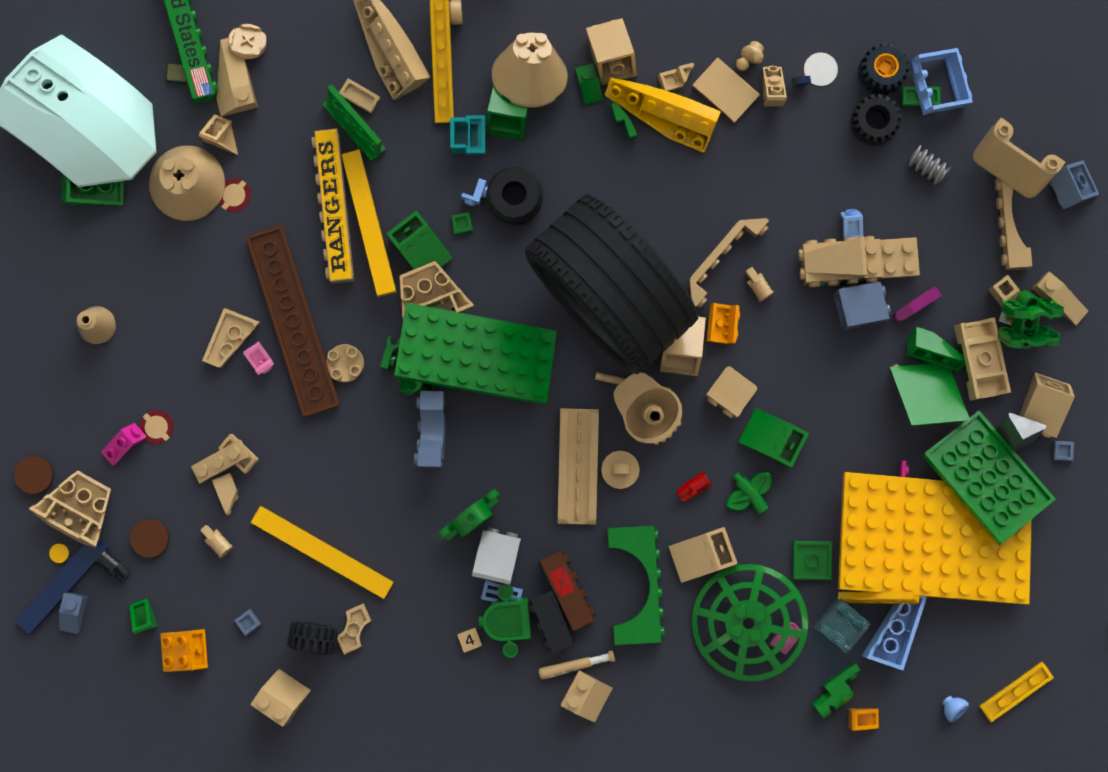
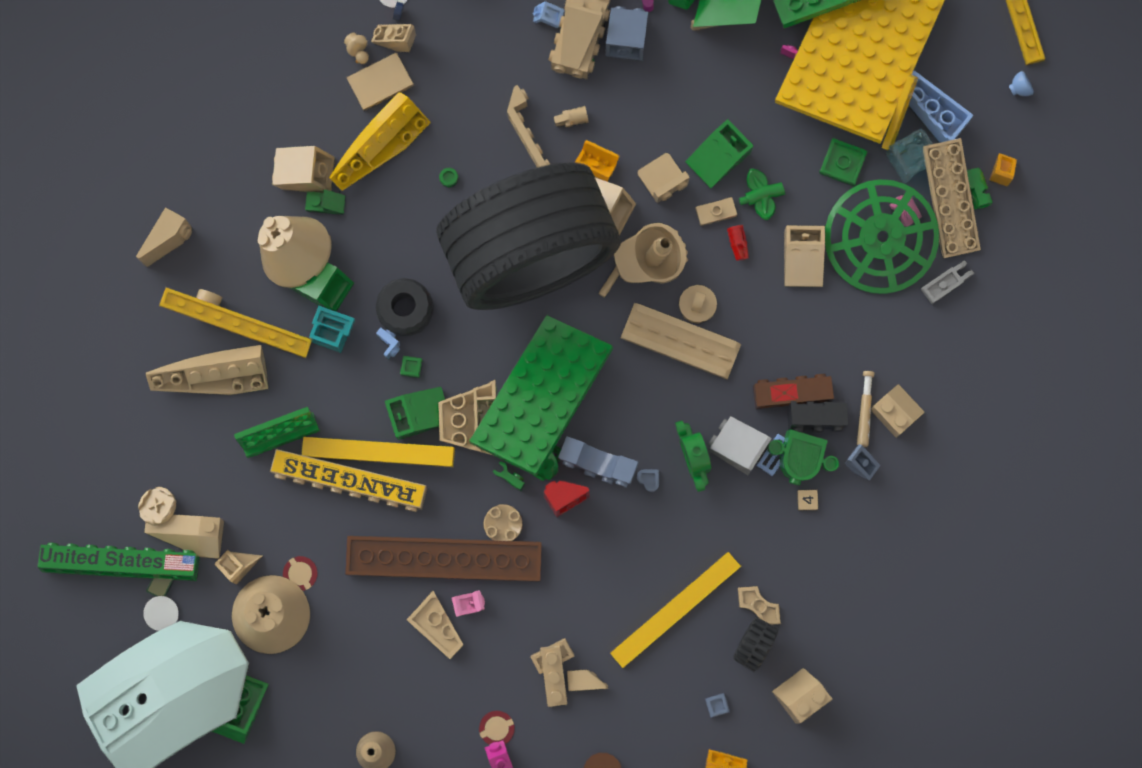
camera: 70 degrees left, 5 degrees down
tan hinge [200,525,233,558] -> none
tan tile [339,78,381,114] -> none
green arch [607,526,665,645] -> none
green slope [611,103,637,141] -> none
tan slope [658,63,694,92] -> none
none -> white sticker [144,596,178,631]
none -> green tile [439,168,458,188]
none -> red slope [544,481,590,517]
none -> sand blue tile [637,469,659,492]
none -> tan plate [695,197,737,226]
none -> sand blue slope [845,444,881,481]
none -> light grey hinge [921,261,974,304]
none -> tan plate [923,138,981,258]

